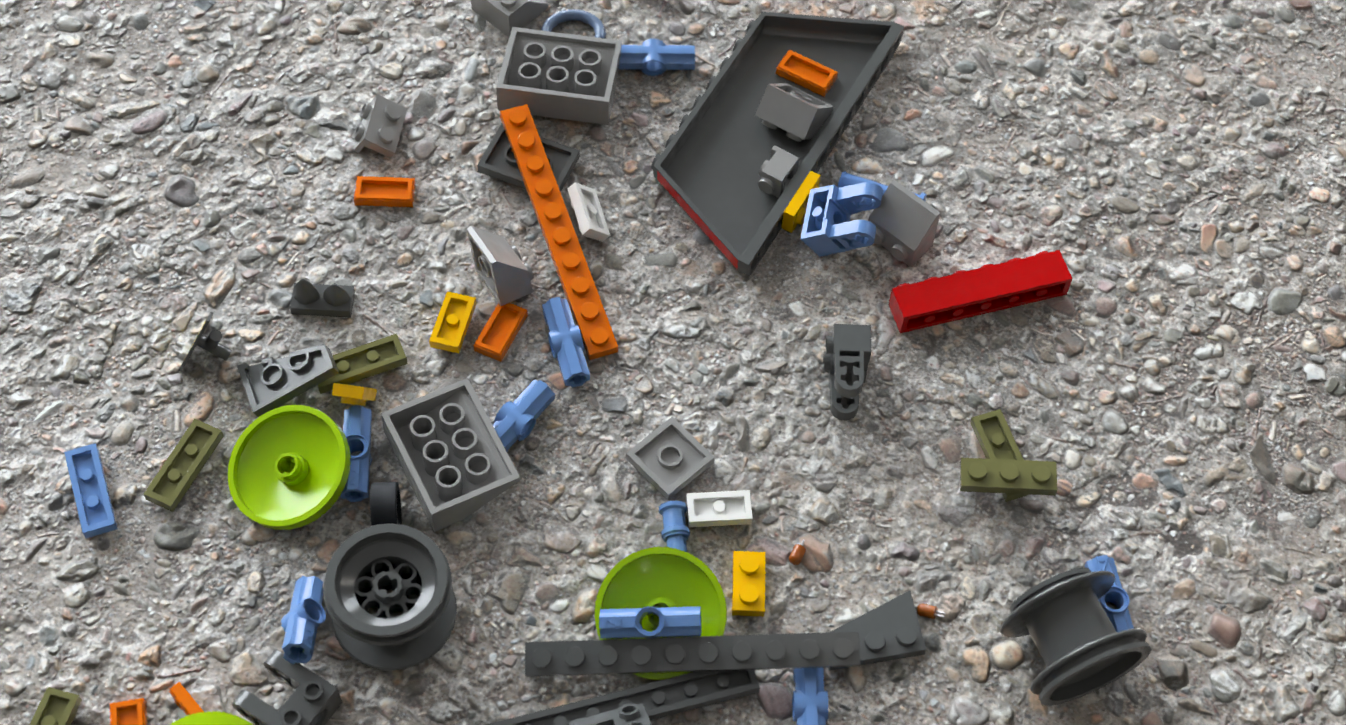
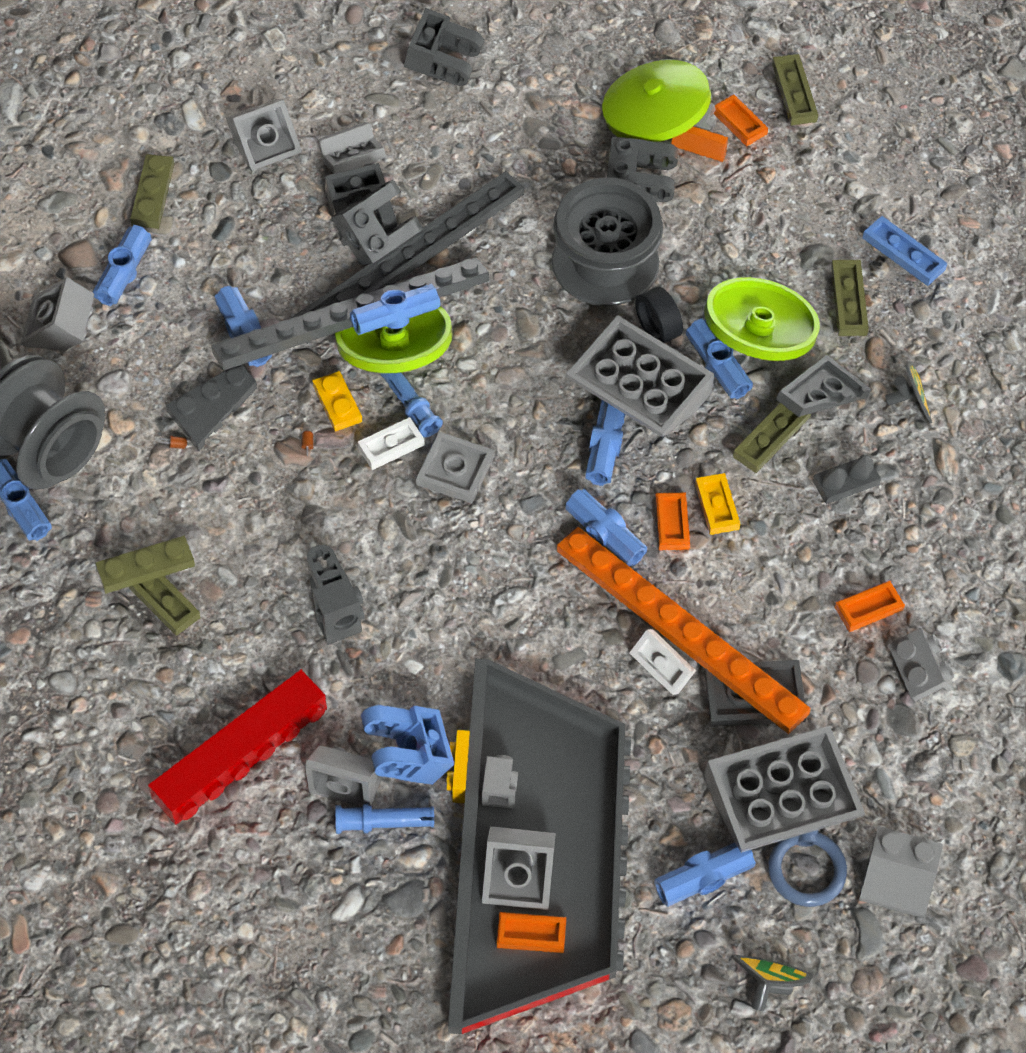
camera: 155 degrees right, 0 degrees up
medium blue piece [281,576,326,664] -> none
yellow plate [332,383,377,406] -> none
light grey slope [466,226,534,306] -> none

